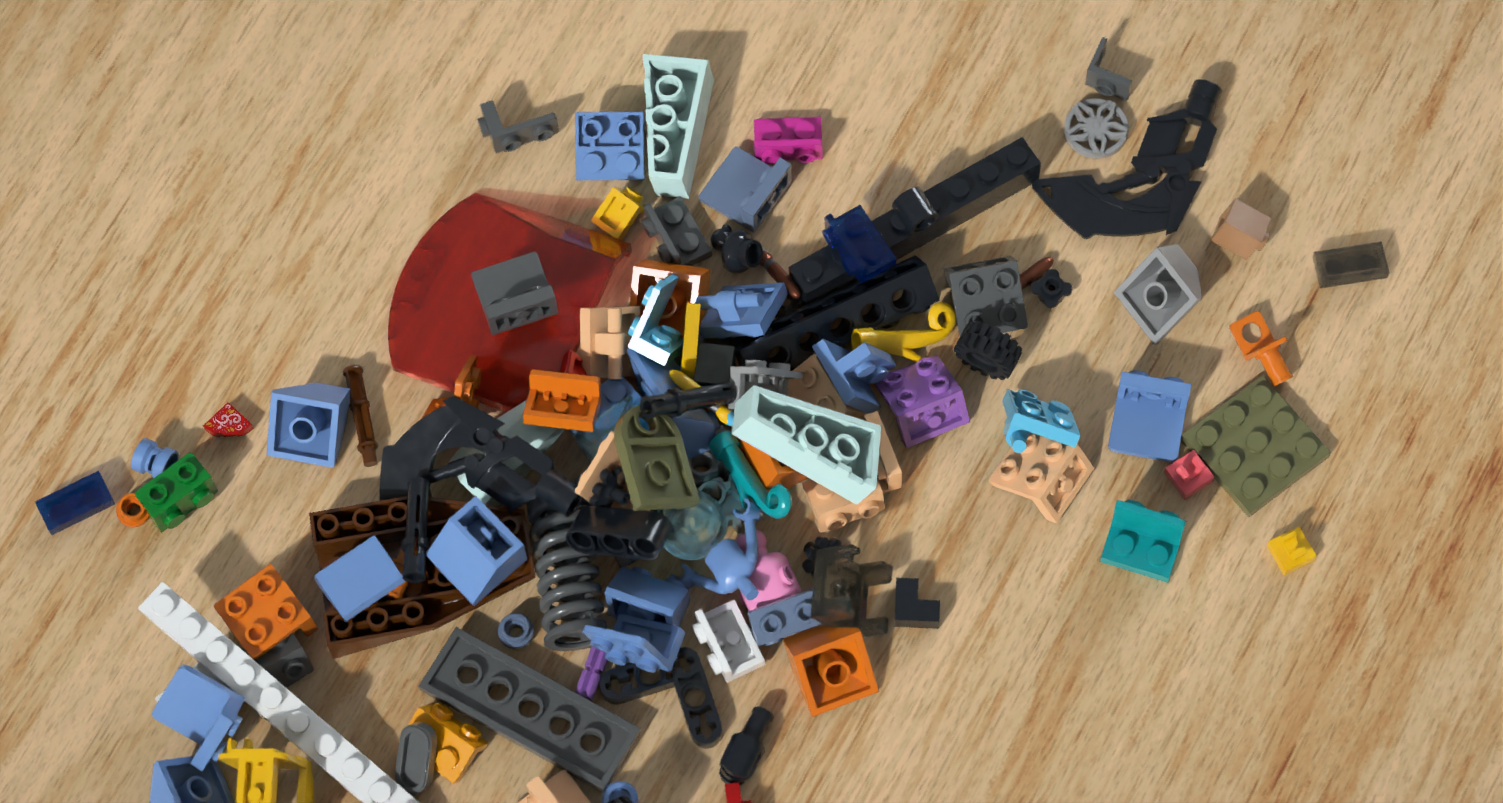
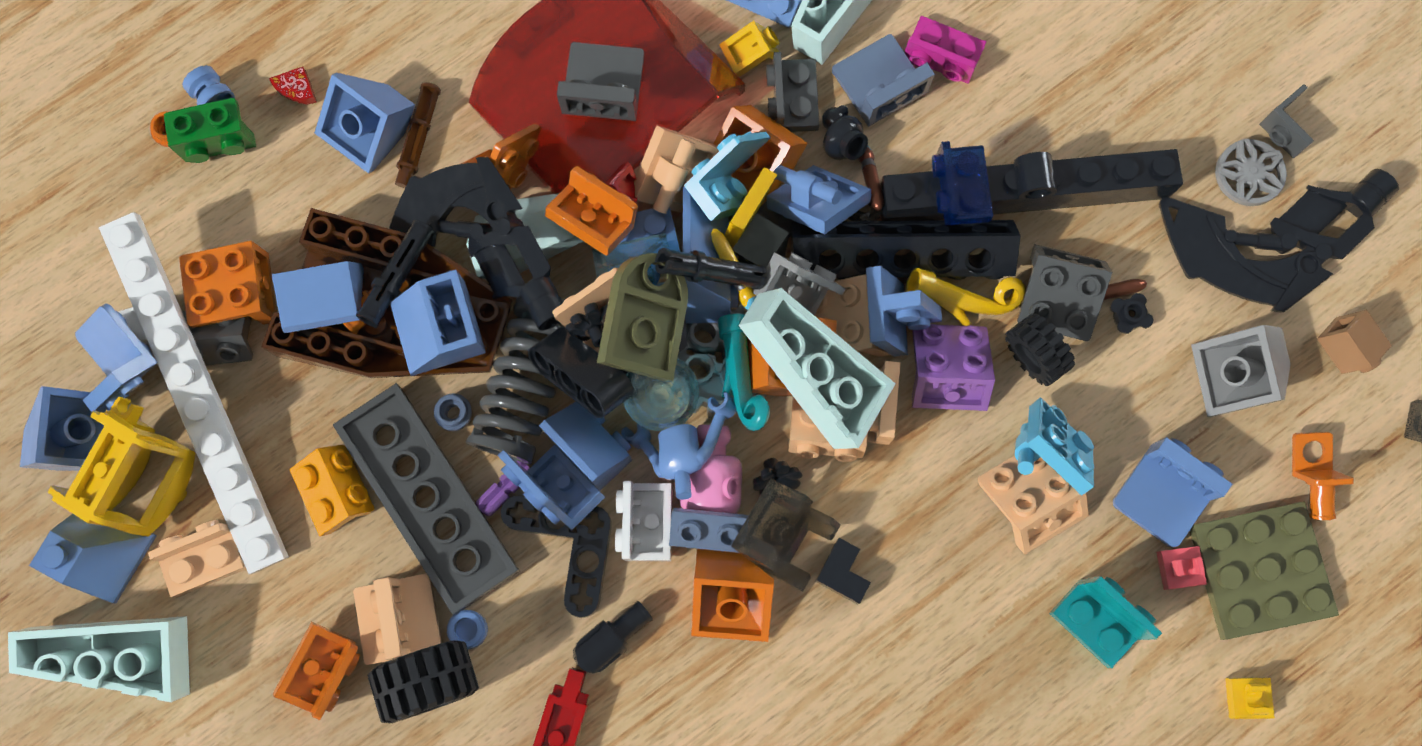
camera: 25 degrees right, 10 degrees up
clear blue plate [35,471,115,535] -> none
dark grey tile [395,722,438,794] -> none

